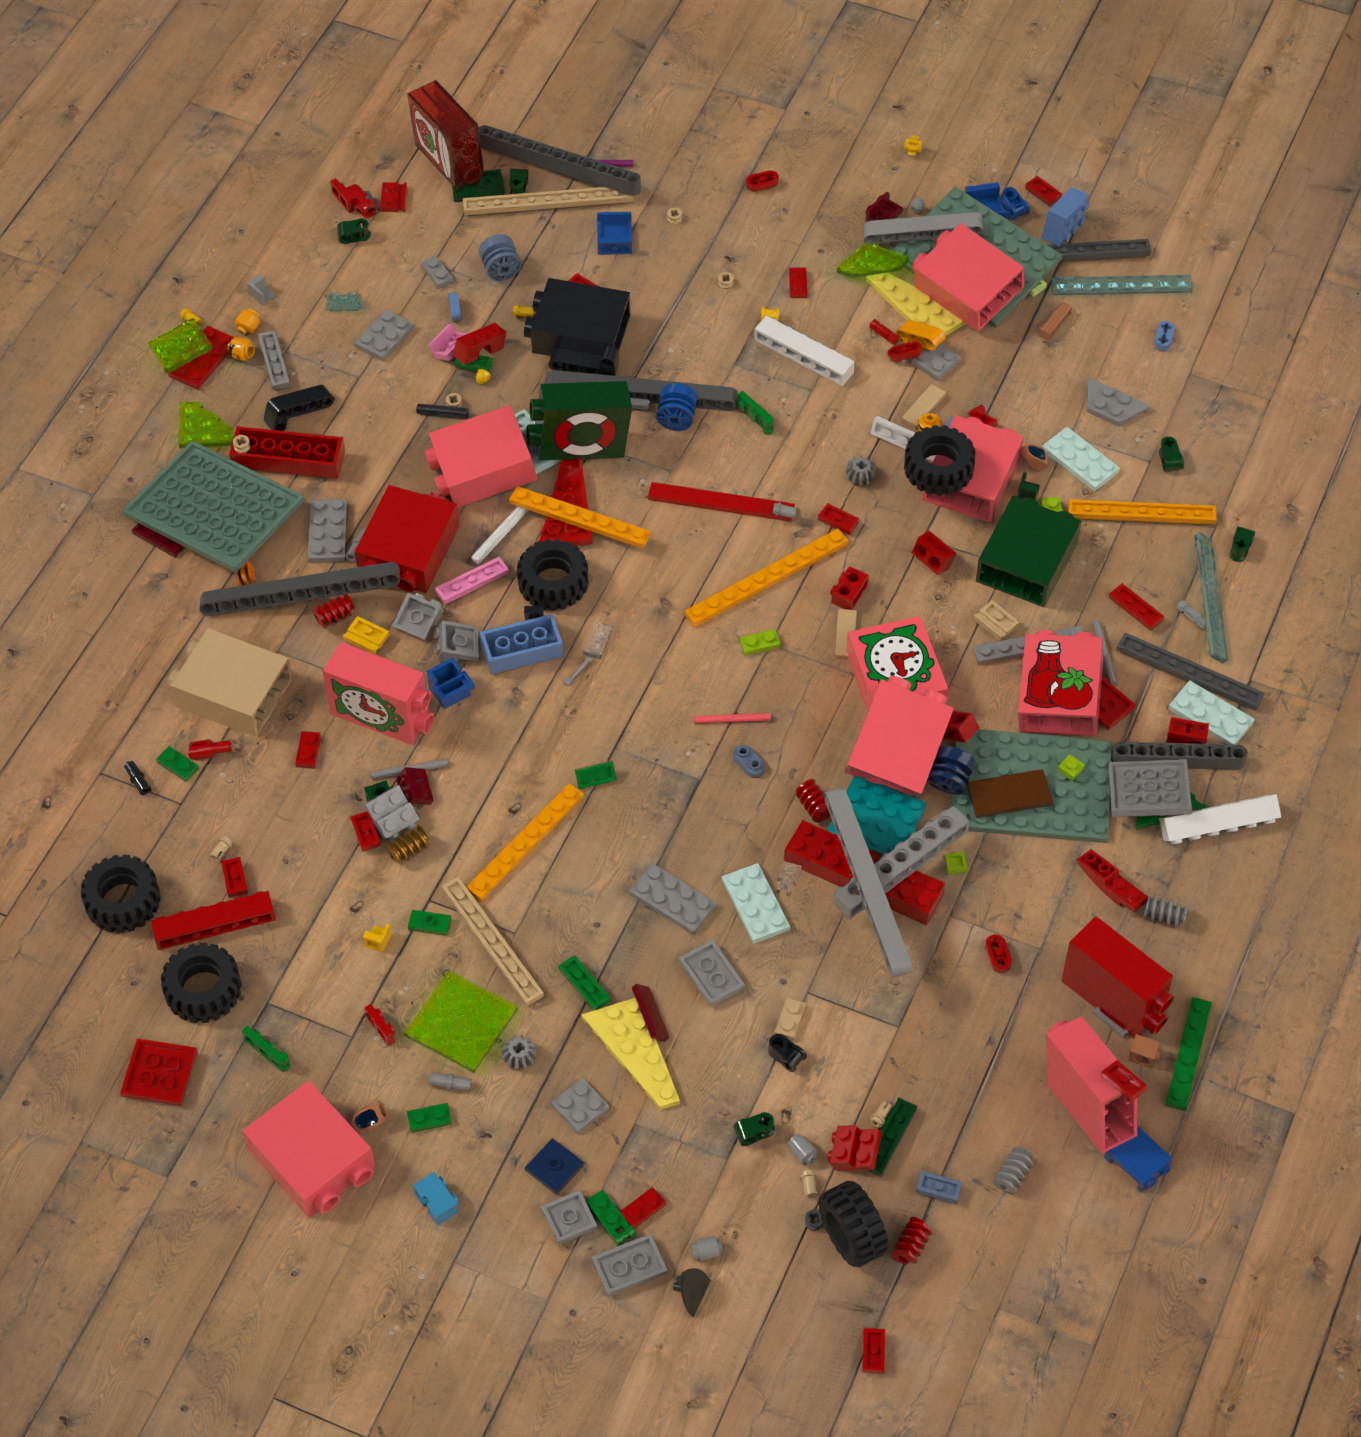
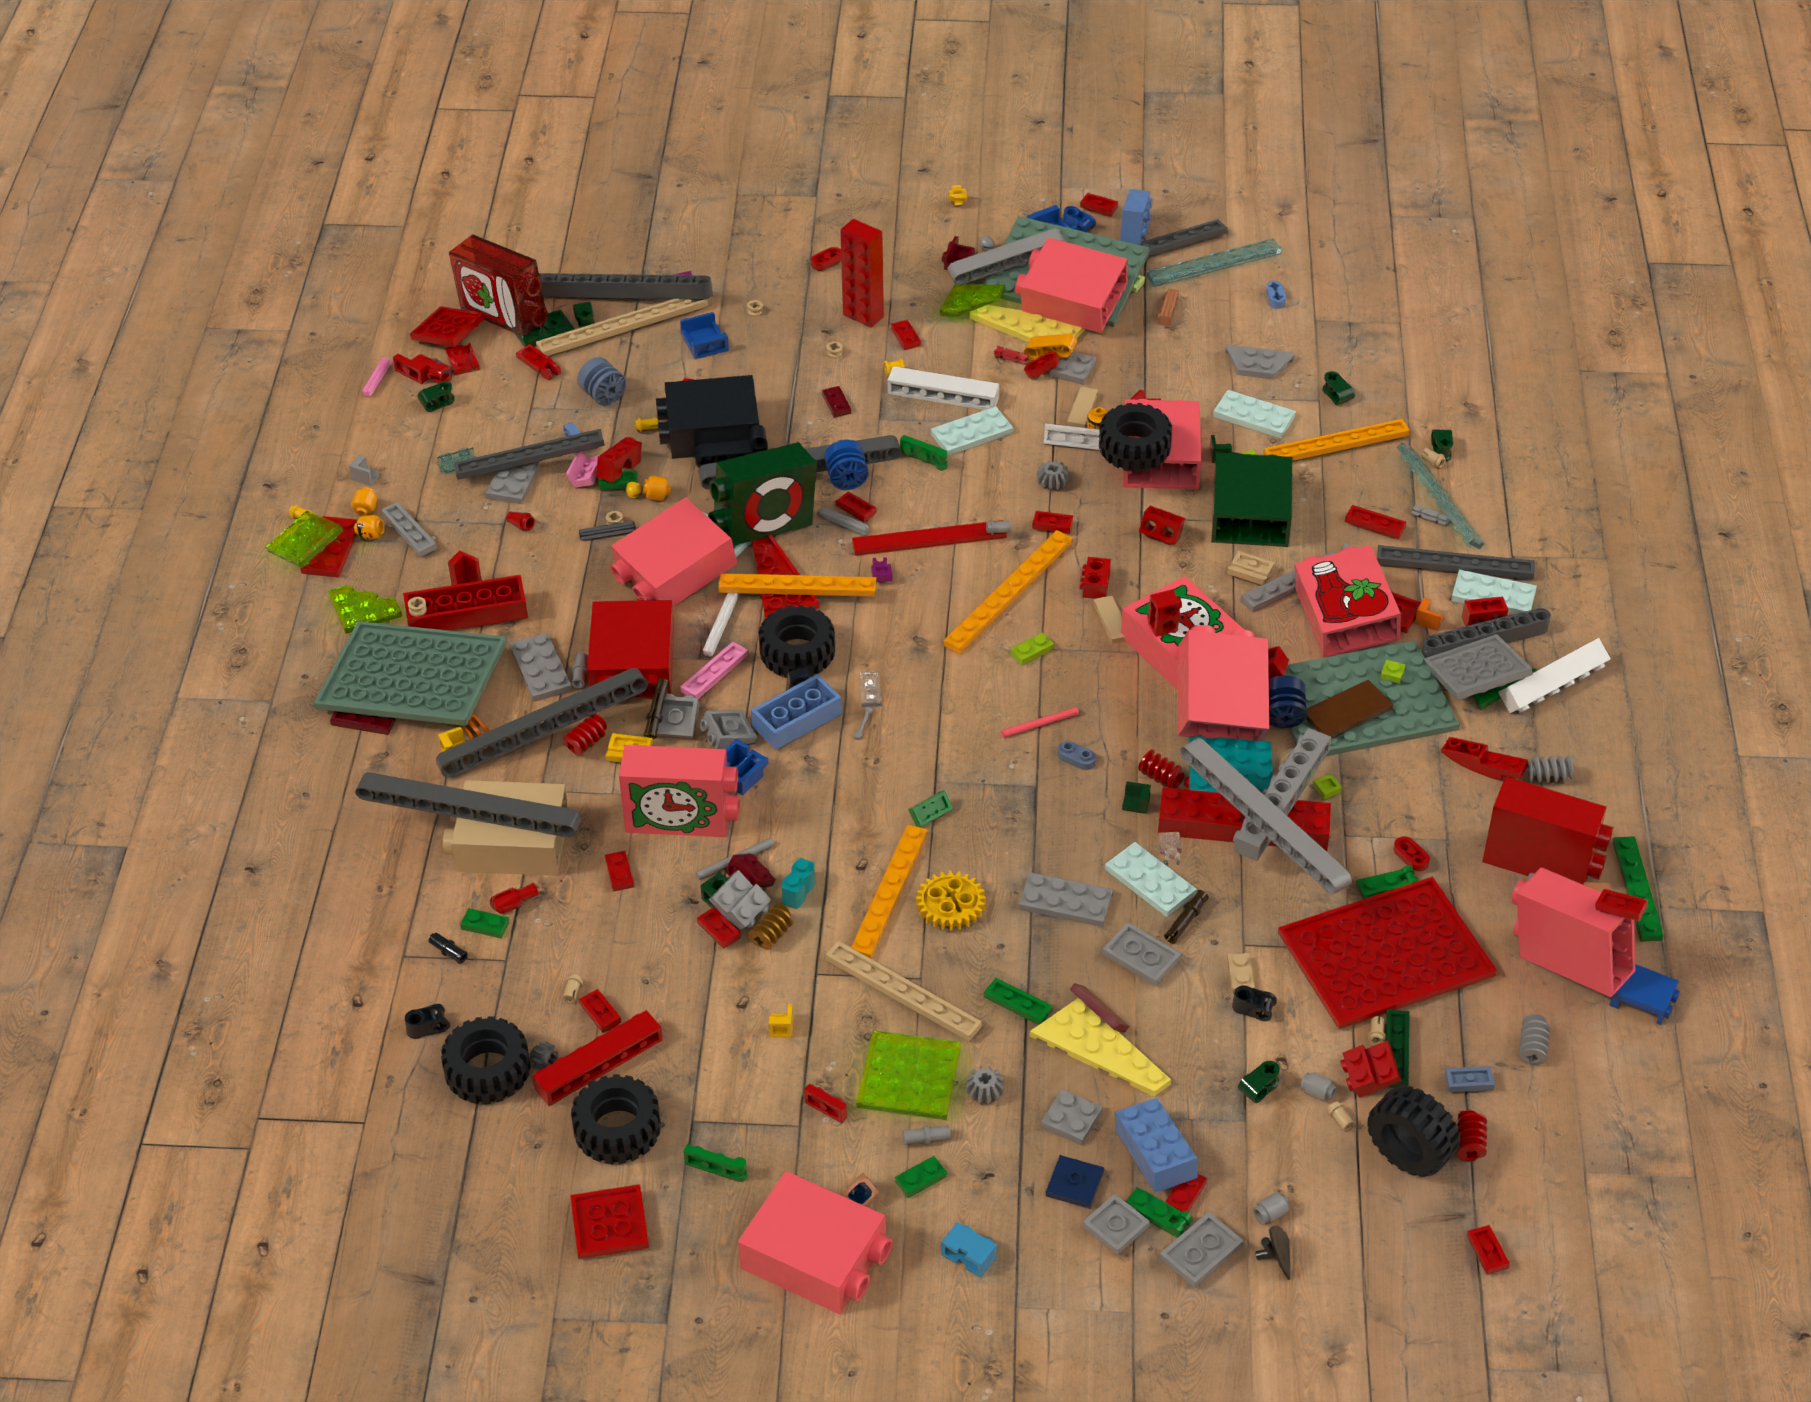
camera: 20 degrees left, 10 degrees down
black beam [264,385,335,431] -> none
green plate [408,910,451,936] -> none
light grey plate [421,256,453,289] -> none
dark grey bush [805,1209,824,1231] -> none
nougat rock [1021,444,1048,471] -> none
none -> dark grey beam [355,772,582,838]
none -> bright pink axle [362,357,391,397]
none -> black piece [405,1004,450,1039]
none -> red plate [410,306,485,347]
none -> yellow panel [438,727,465,752]
none -> red panel [448,550,482,585]
none -> dark grey plate [454,429,605,480]
none -> red cone [506,511,535,531]
none -> red hinge [516,344,562,380]
none -> dark grey gear [530,1042,558,1070]
none -> light orange head [642,475,671,502]
none -> dark brown pin [644,678,670,739]
none -> teal brick [781,858,815,909]
none -> light grey axle [818,506,870,535]
none -> dark red plate [822,386,851,418]
none -> red plate [836,491,877,522]
none -> red brick [840,219,884,328]
none -> magenta plate [871,557,893,583]
none -> yellow gear [916,871,986,931]
none -> light aqua plate [931,406,1013,456]
none -> medium blue brick [1115,1098,1198,1193]
none -> dark green panel [1122,781,1151,814]
none -> red brick [1148,589,1182,637]
none -> dark brown pin [1164,890,1209,944]
none -> red plate [1278,877,1497,1029]
none -> green plate [1356,865,1419,899]
none -> orange panel [1415,597,1444,631]
none -> tan pin [1421,447,1446,468]

